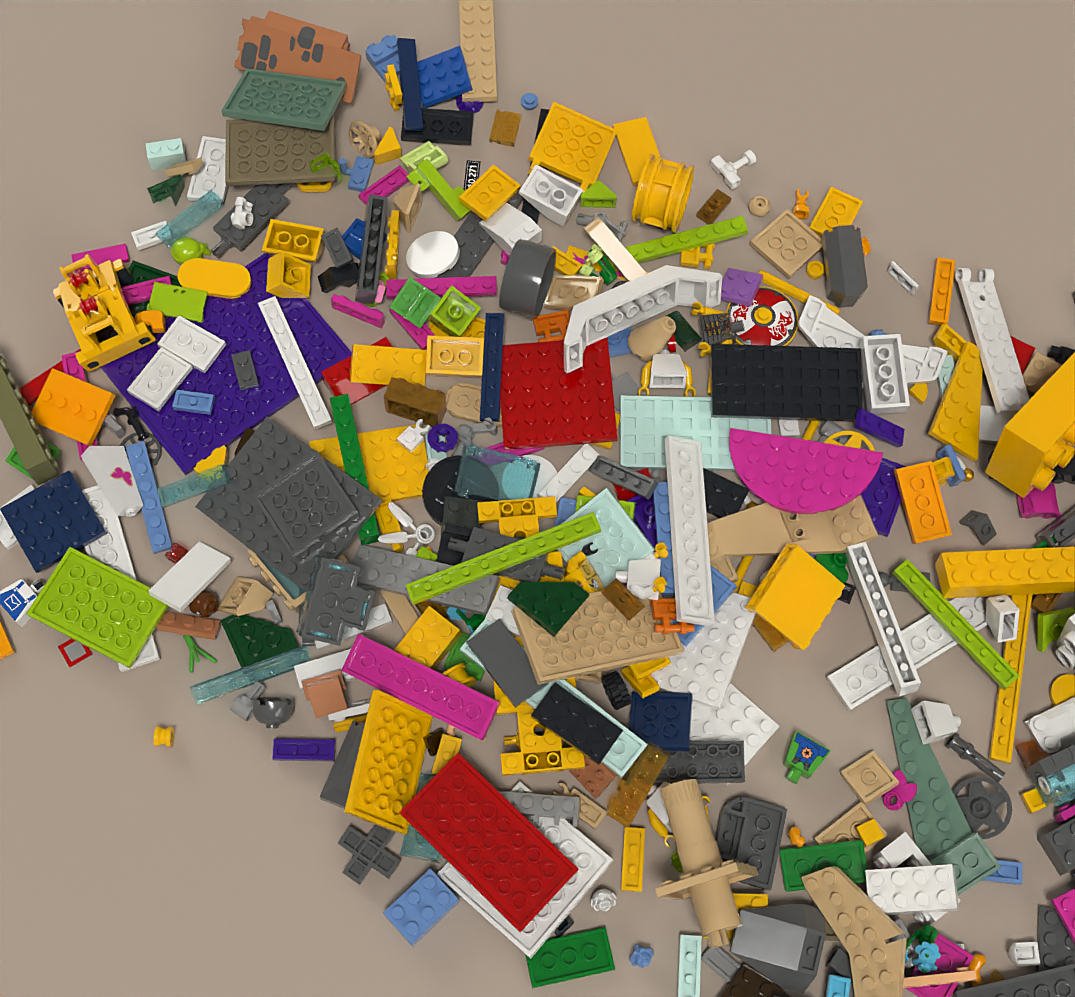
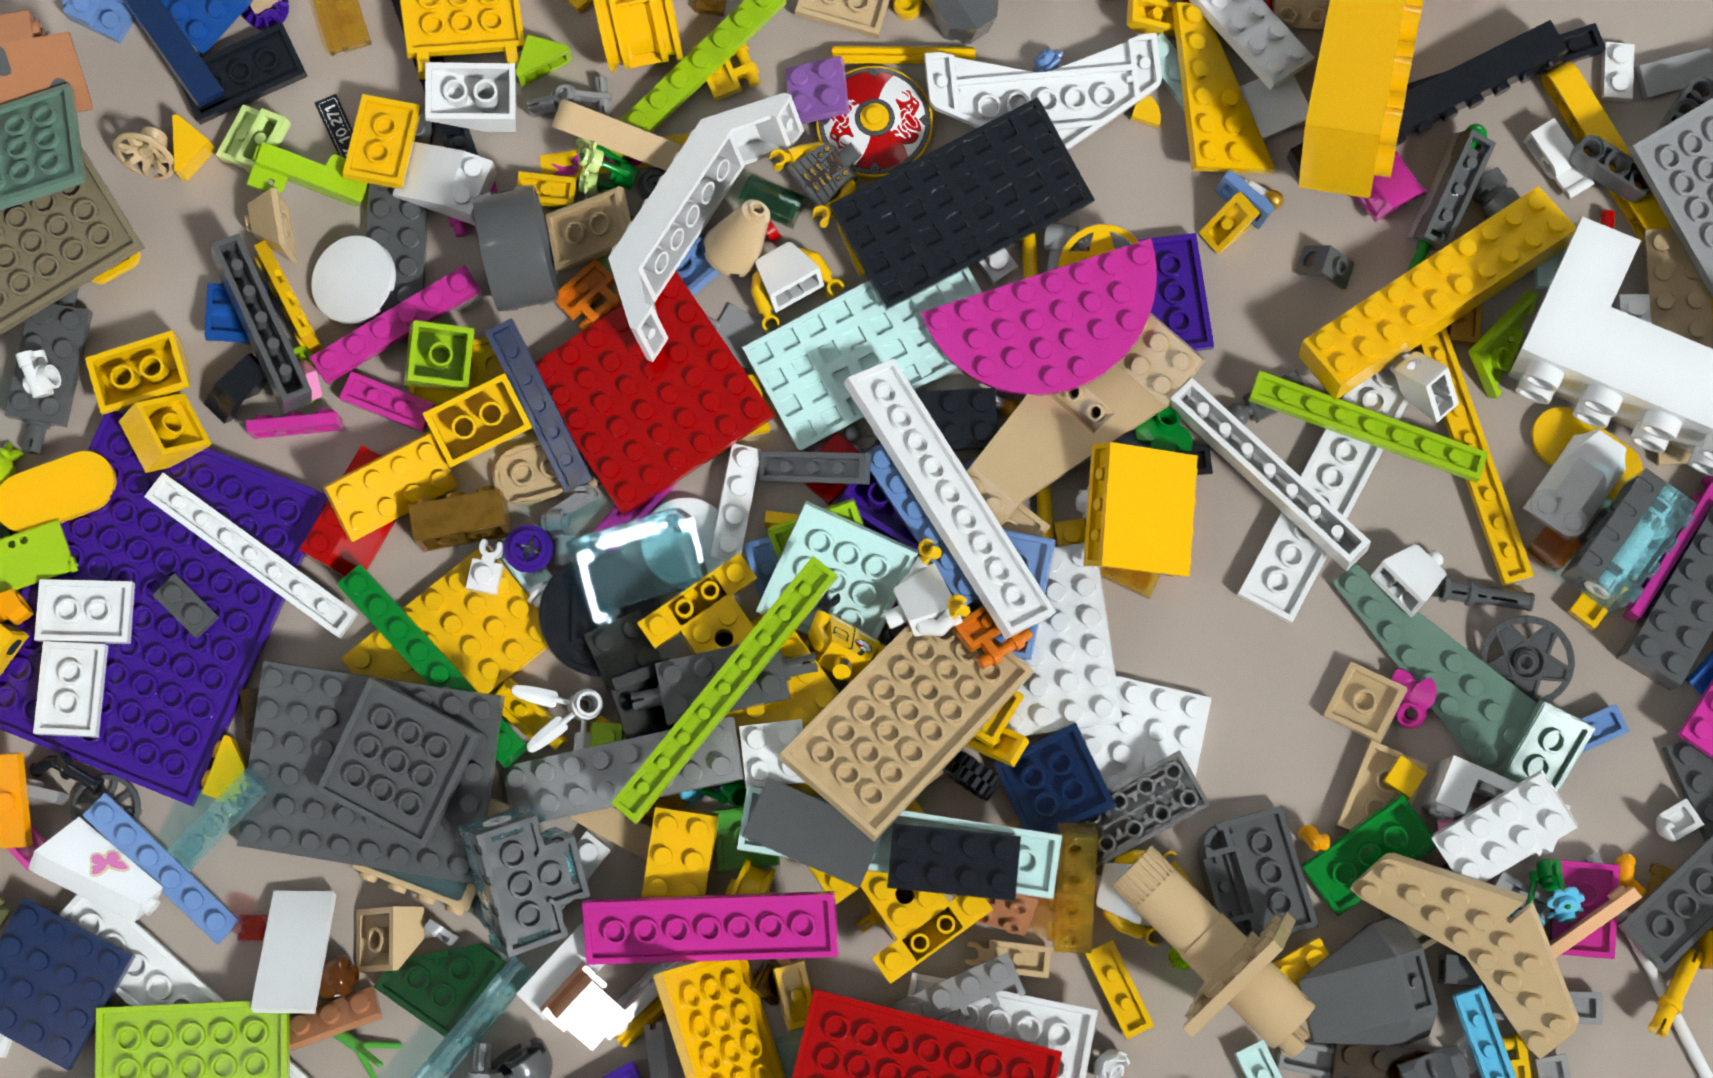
camera: 30 degrees left, 10 degrees up
medium blue plate [172,390,215,415] -> none
clear neon green bracket [309,153,341,181] -> none
dark grey hinge [321,228,354,269] -> none
medium blue plate [339,156,374,192] -> none
dark pink tile [358,165,409,205] -> none
yellow plate [384,64,402,111] -> none
bright green slope [389,277,441,328] -> none
dark green plate [507,582,590,637] -> none
pearl gold plate [601,578,645,621] -> none
torso [783,731,831,784] -> none
dark purple plate [855,409,905,448] -> none
white brick [859,334,910,414] -> none
light orange plate [894,461,952,544] -> none

